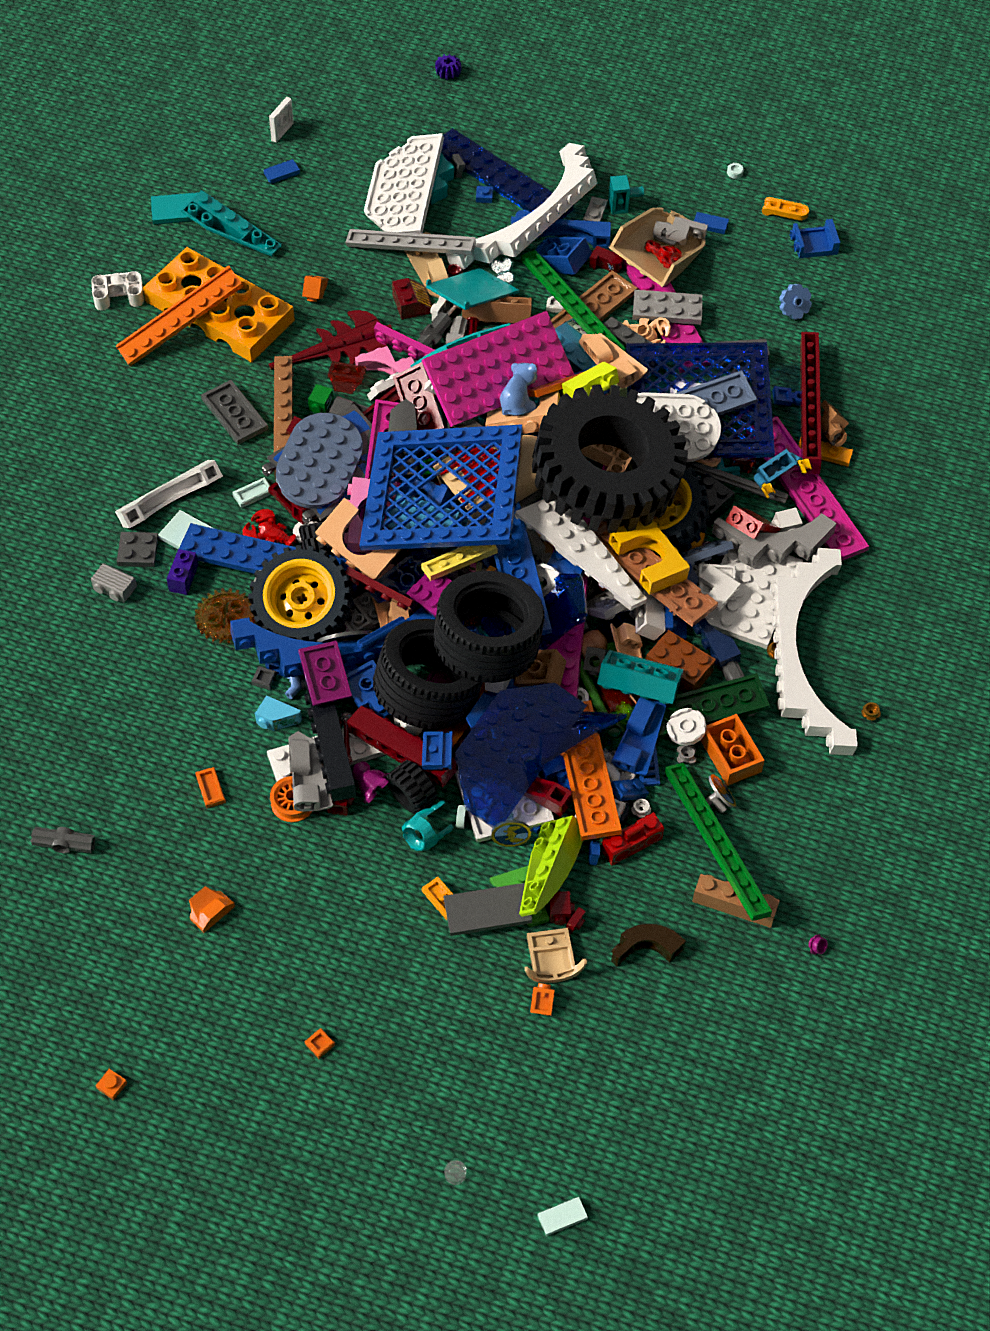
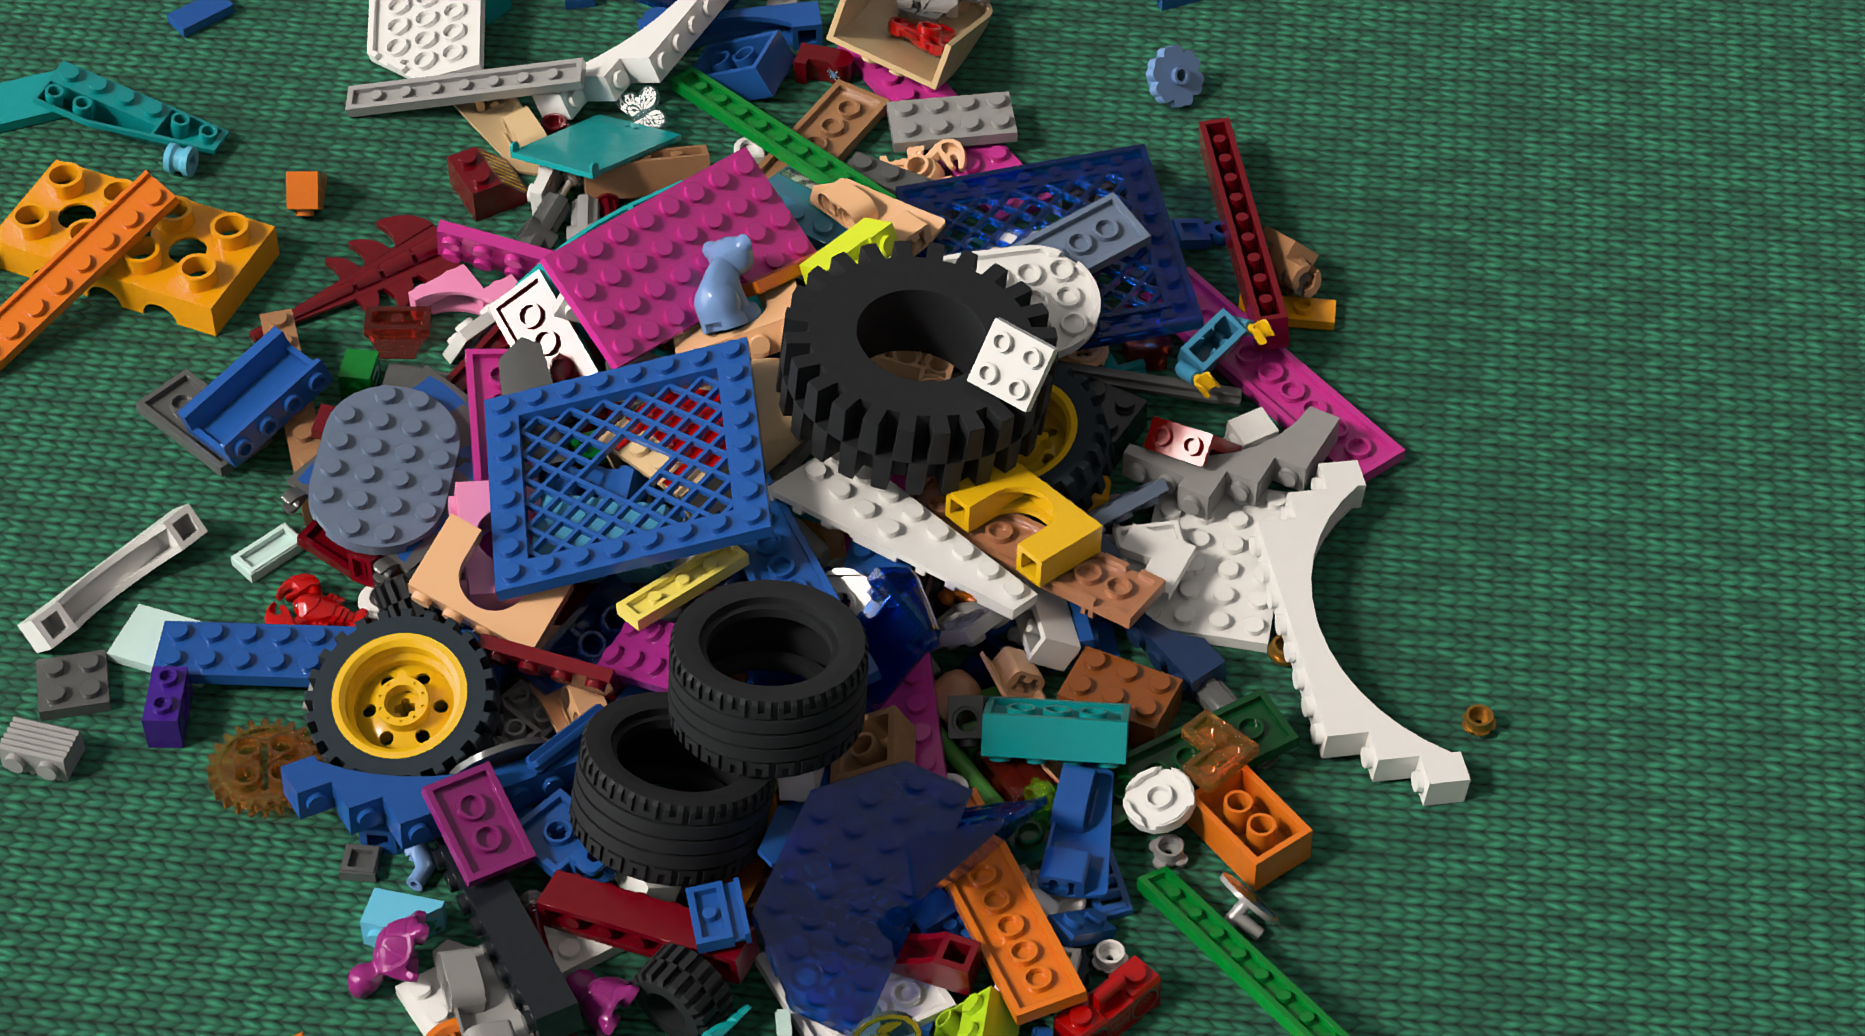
camera: 10 degrees left, 10 degrees down
none -> medium azure wheel [163,142,199,177]
none -> blue panel [177,326,334,468]
none -> magenta animal [348,910,429,999]
none -> white plate [967,317,1059,412]
none -> clear orange plate [1181,709,1259,794]

